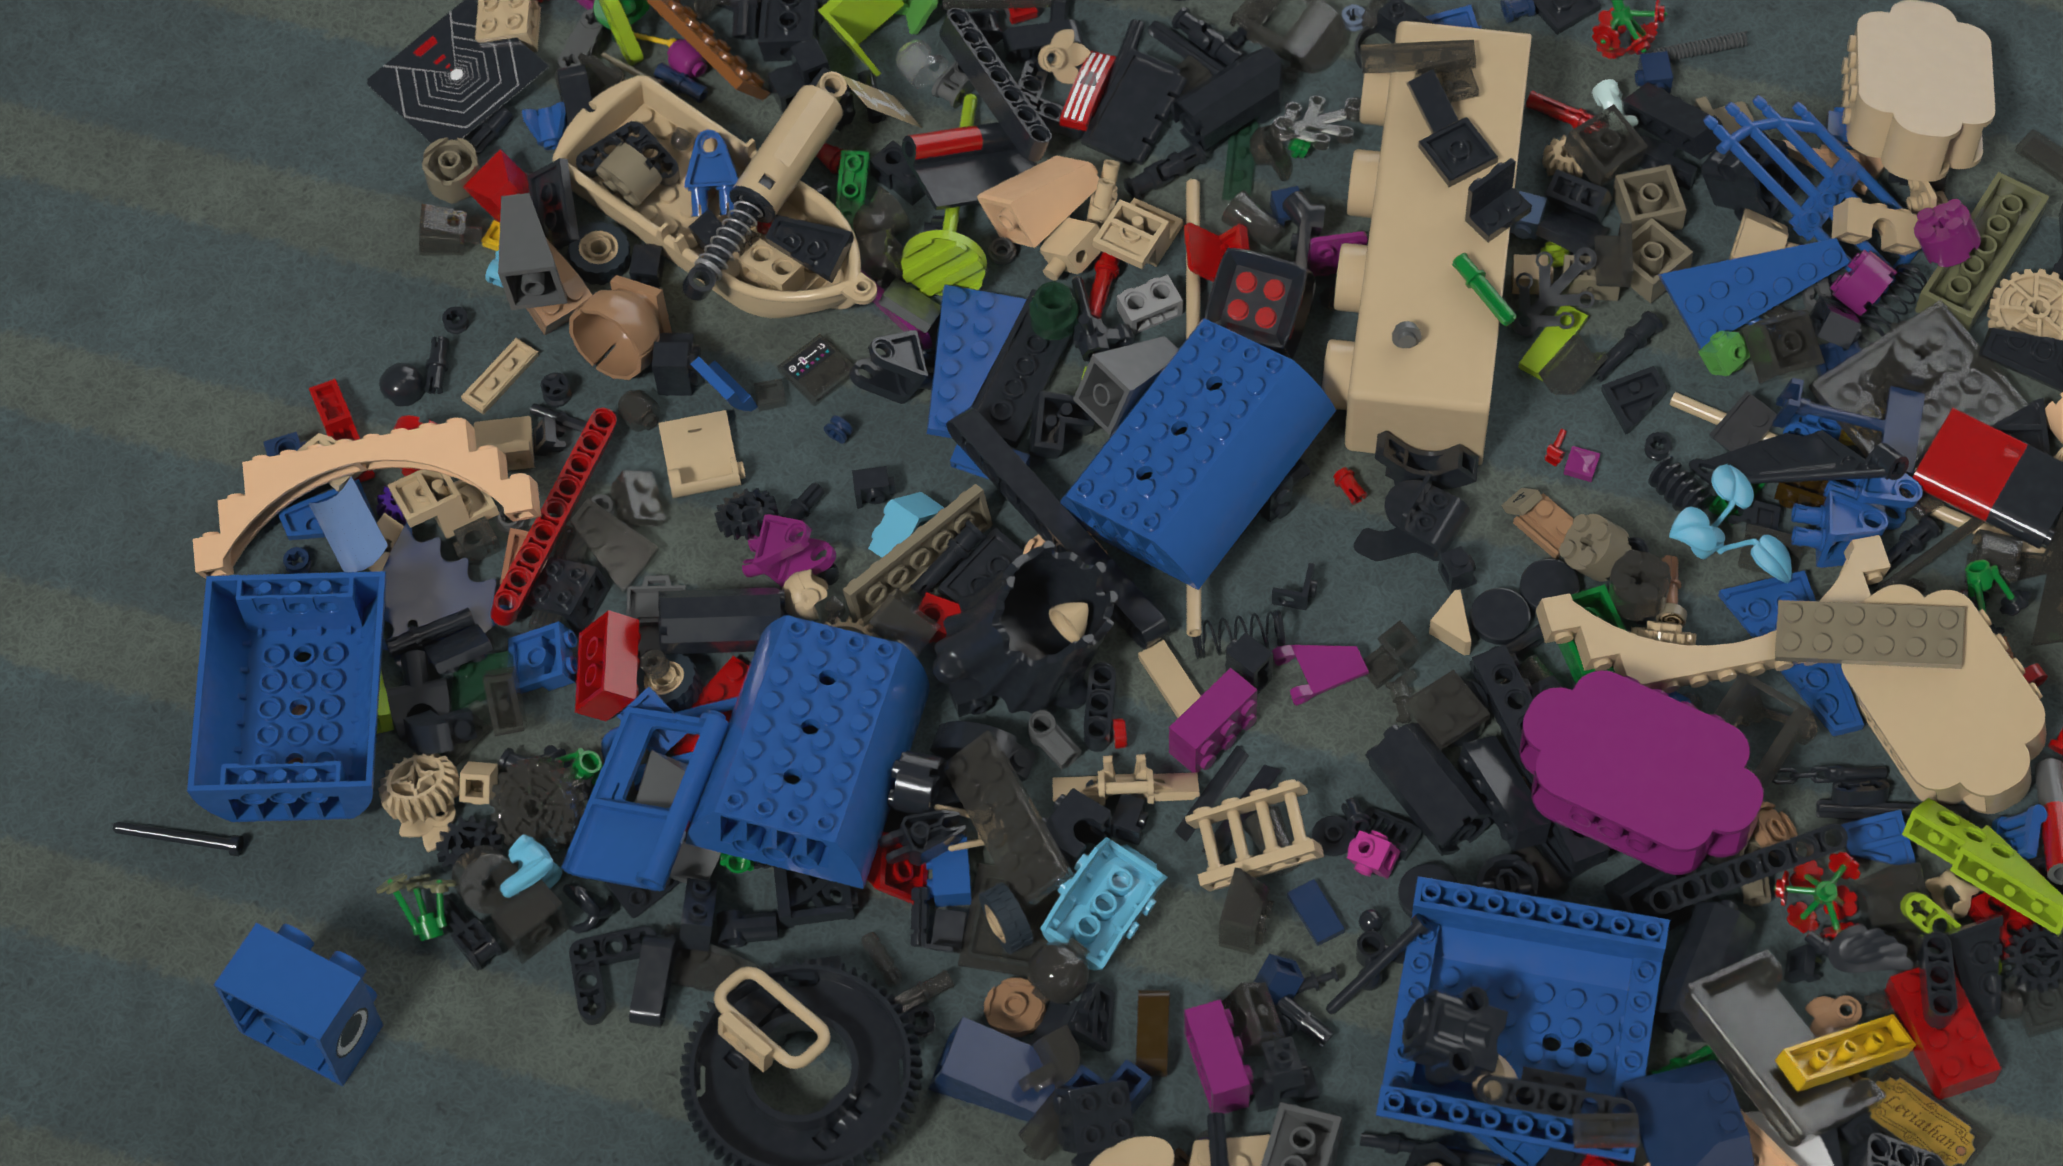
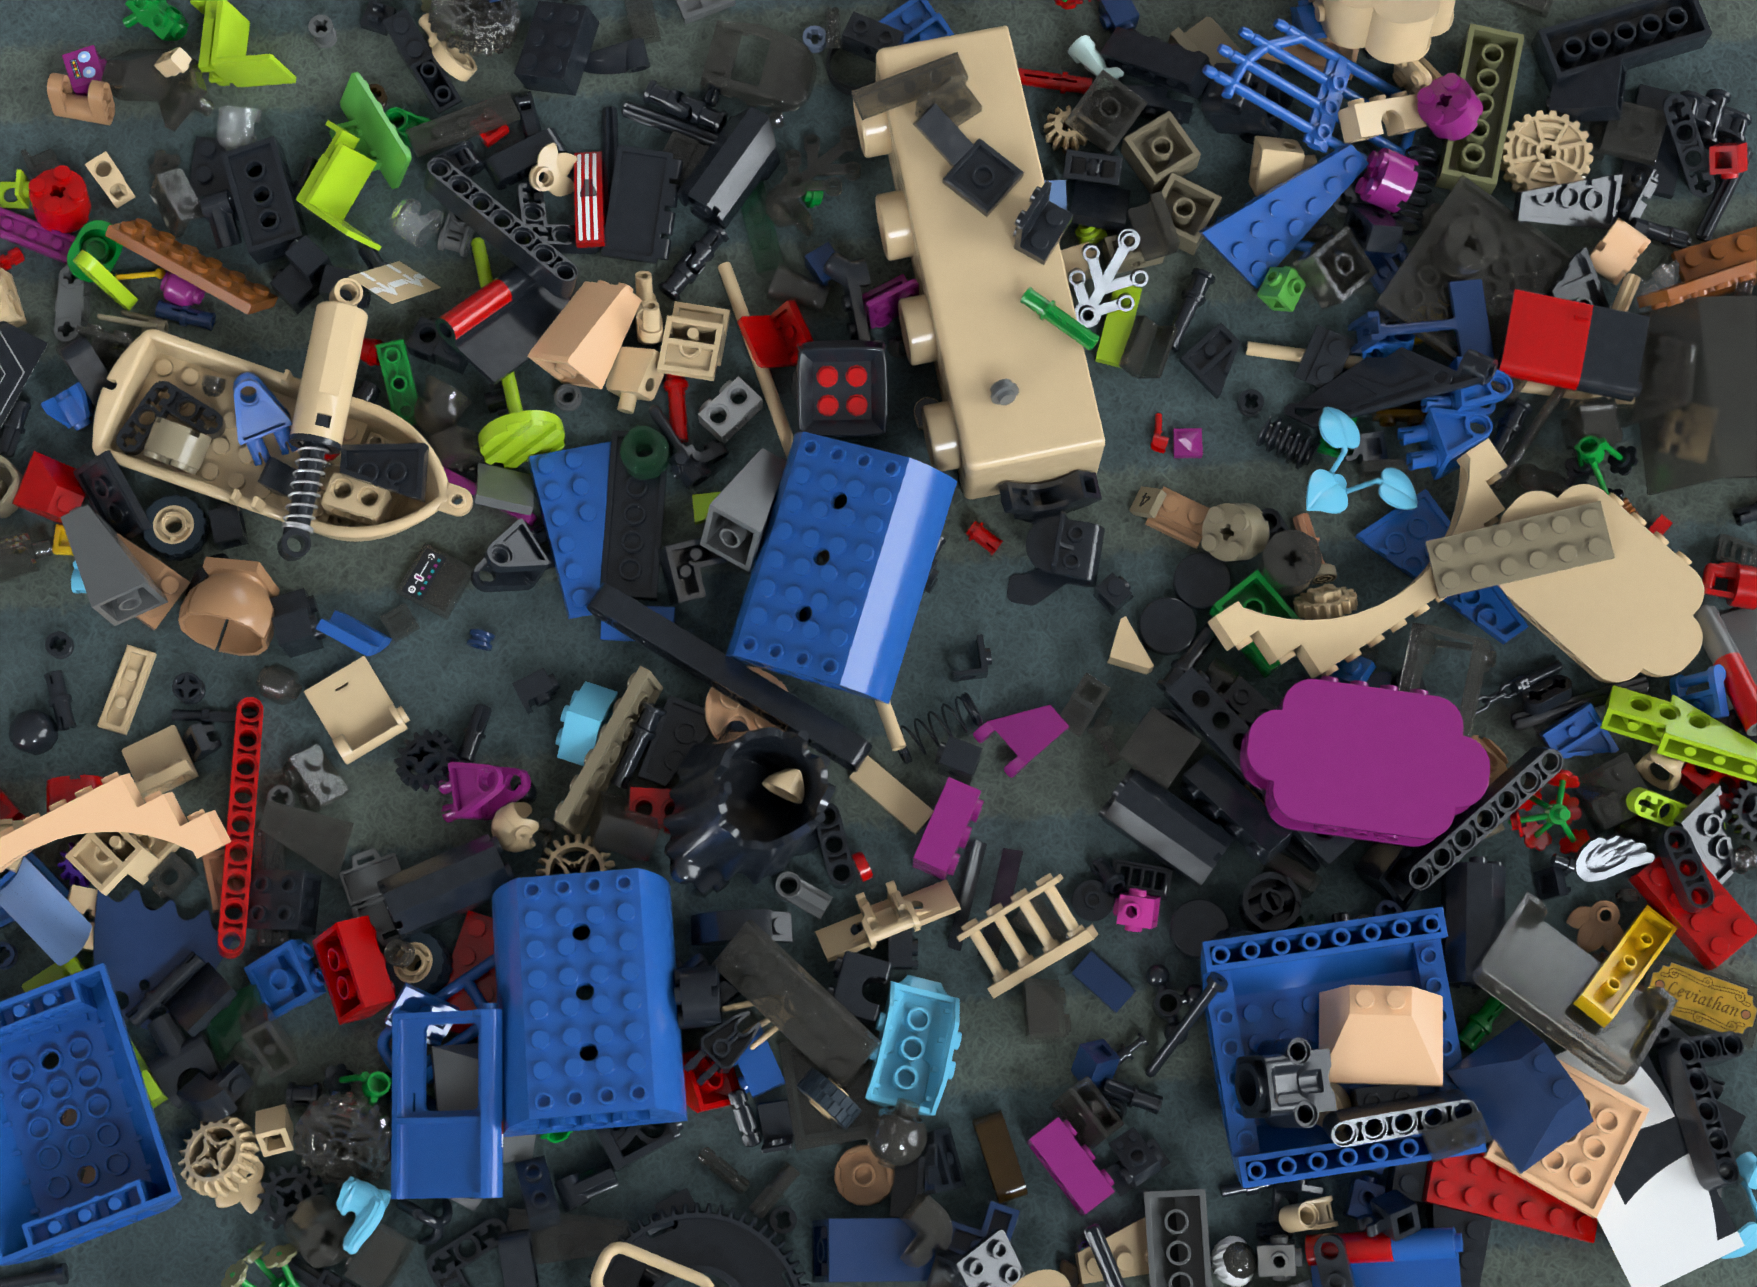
camera: 25 degrees left, 15 degrees up
none -> light nougat slope [1319,985,1443,1087]

